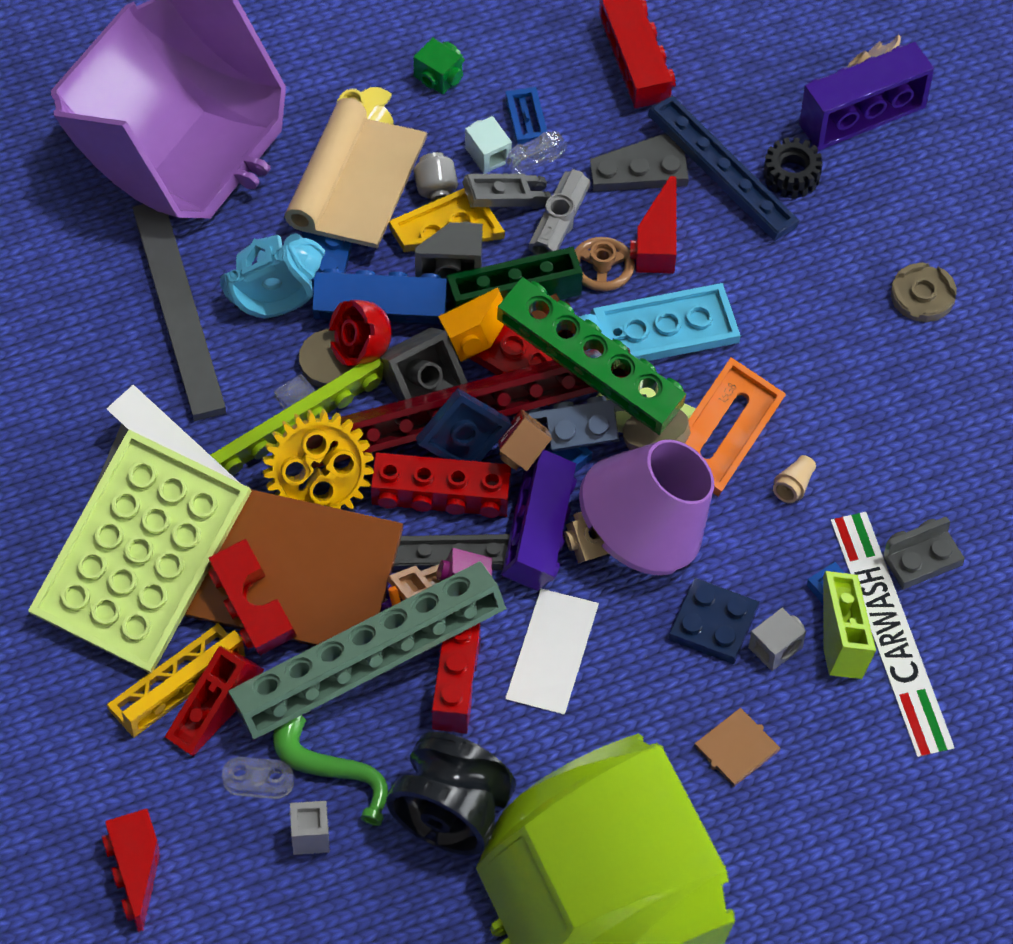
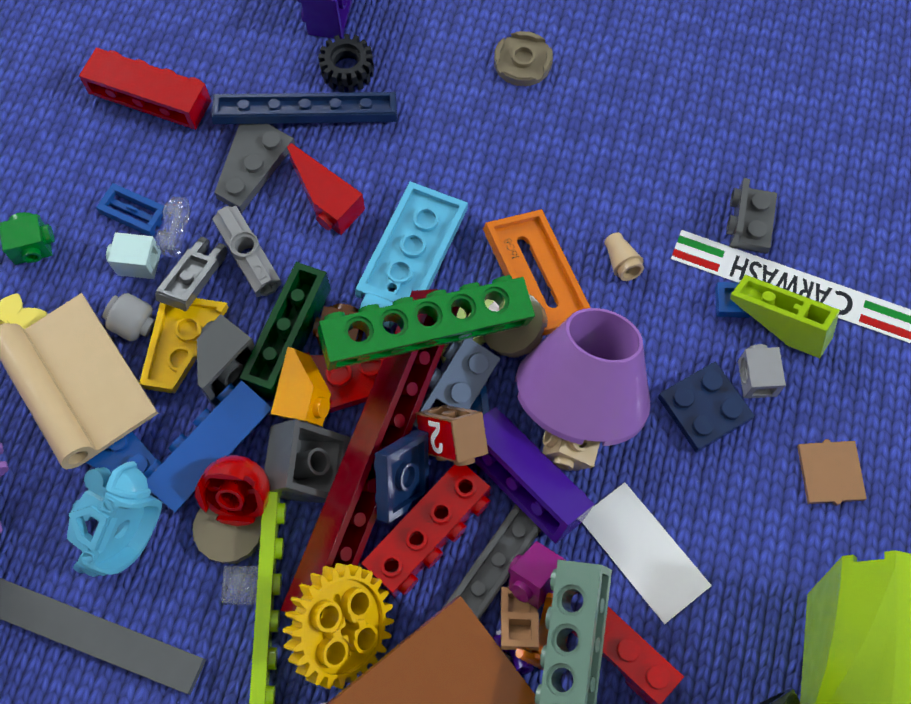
camera: 50 degrees left, 10 degrees up
medium nougat piece [575,237,635,291] -> none

